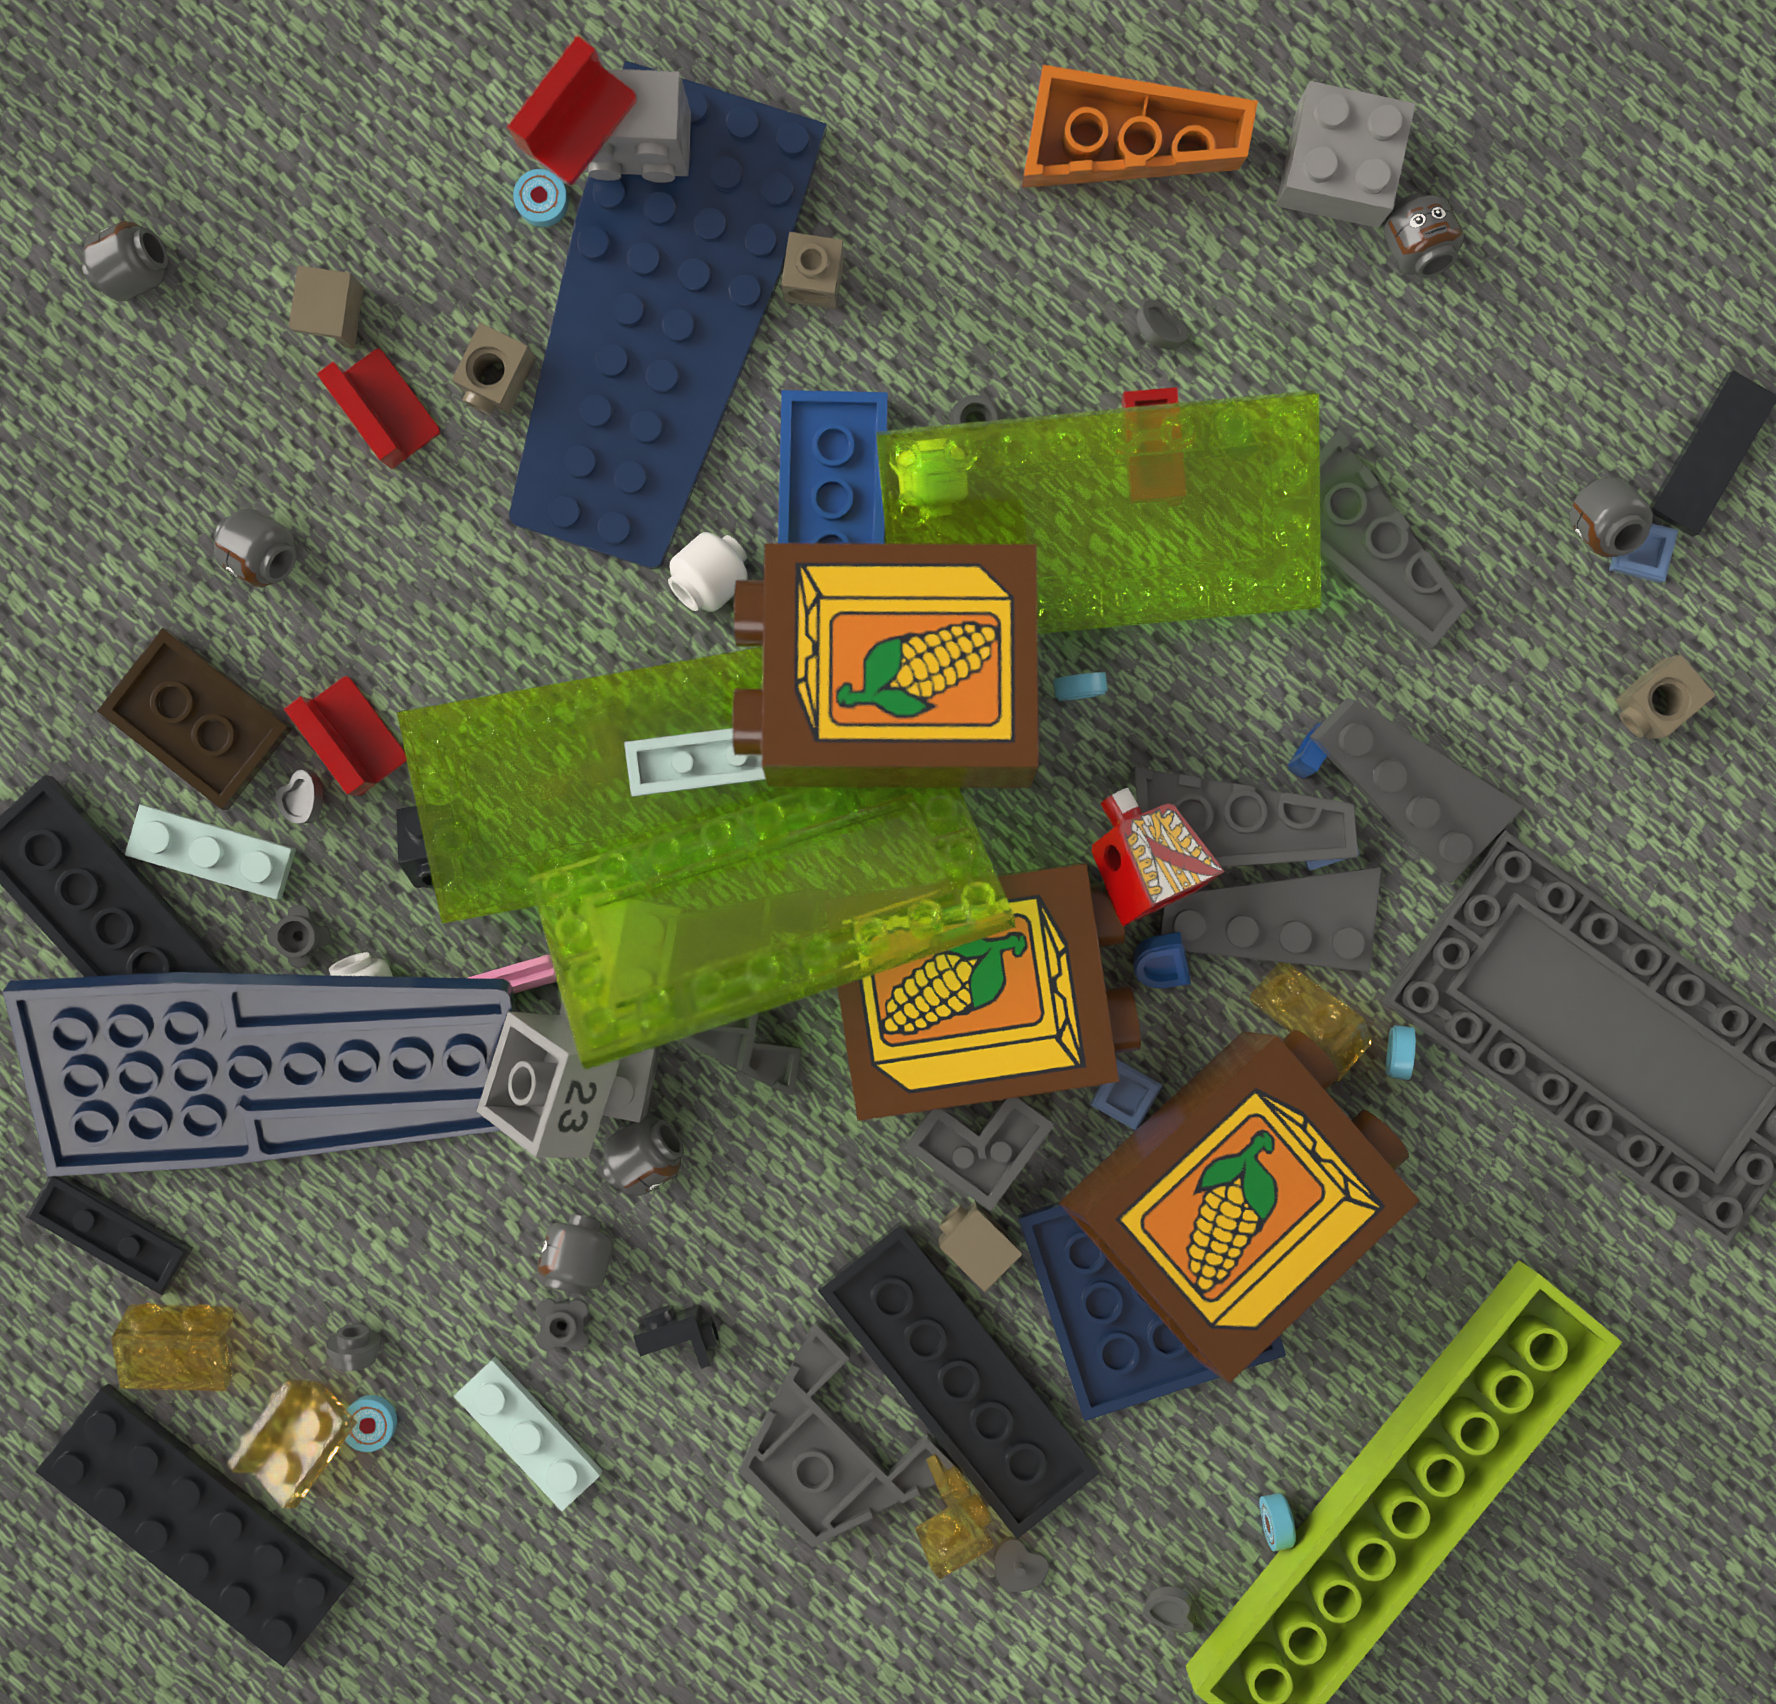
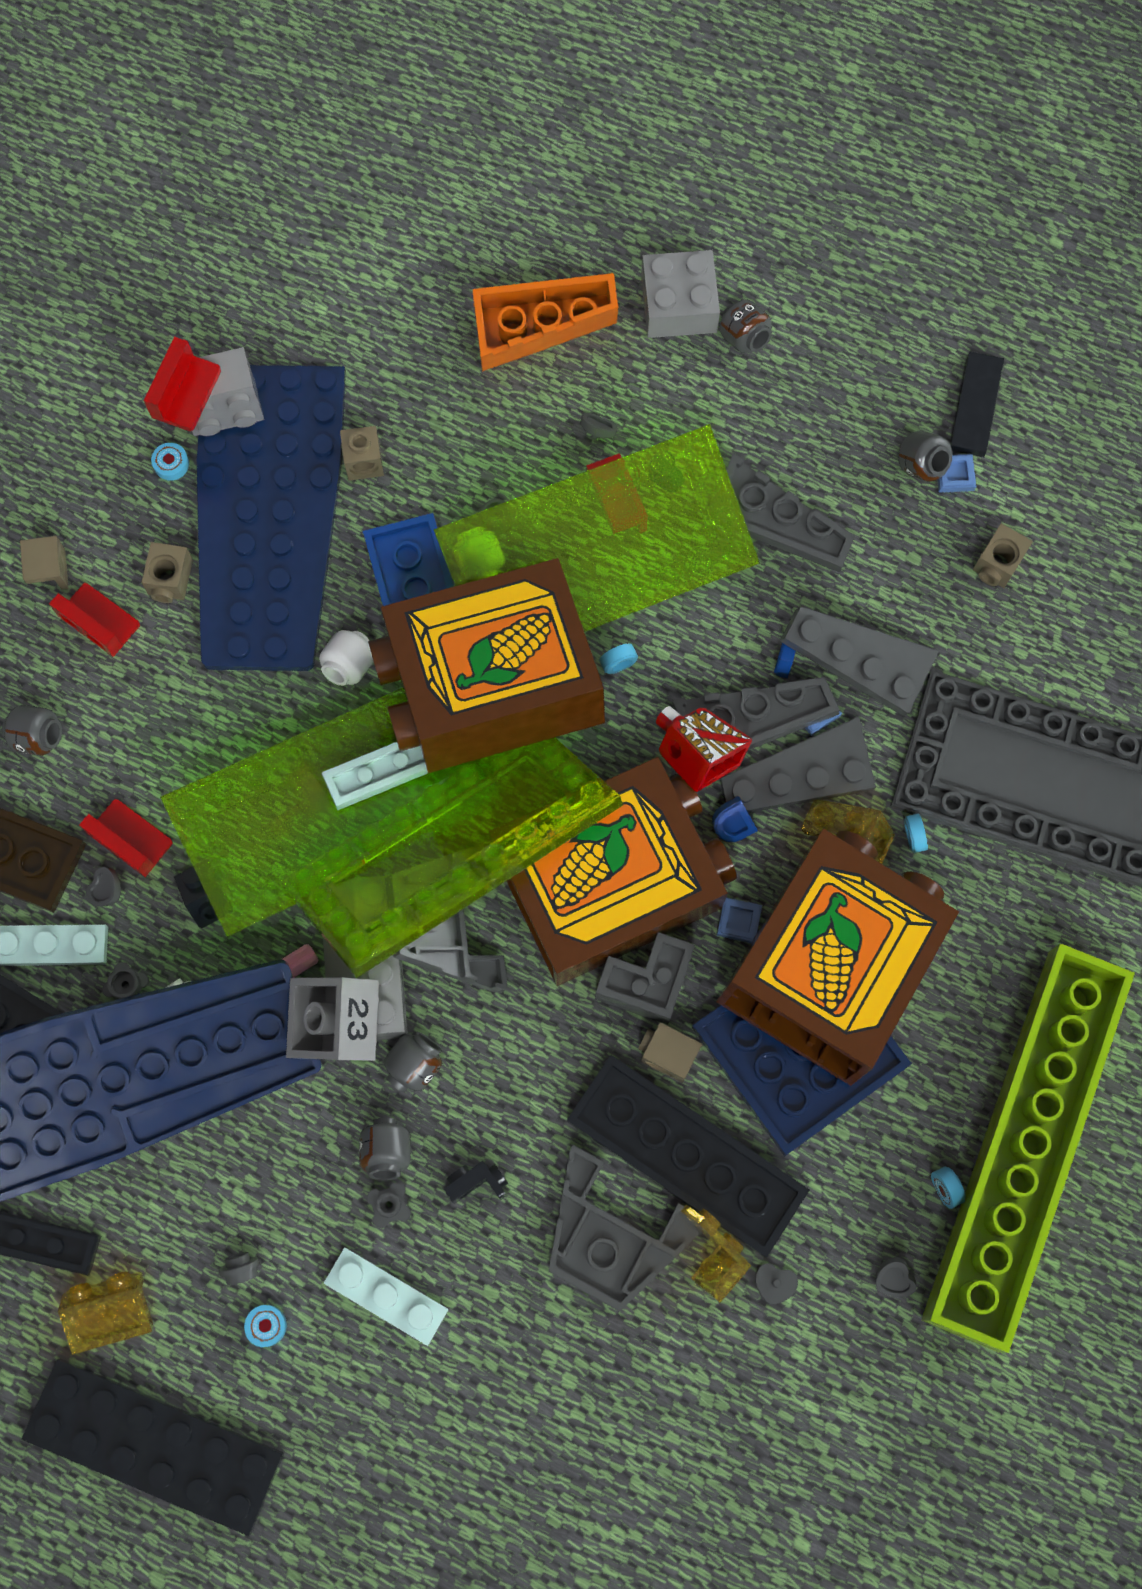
camera: 20 degrees left, 15 degrees down
clear yellow bracket [227,1379,358,1508] -> none

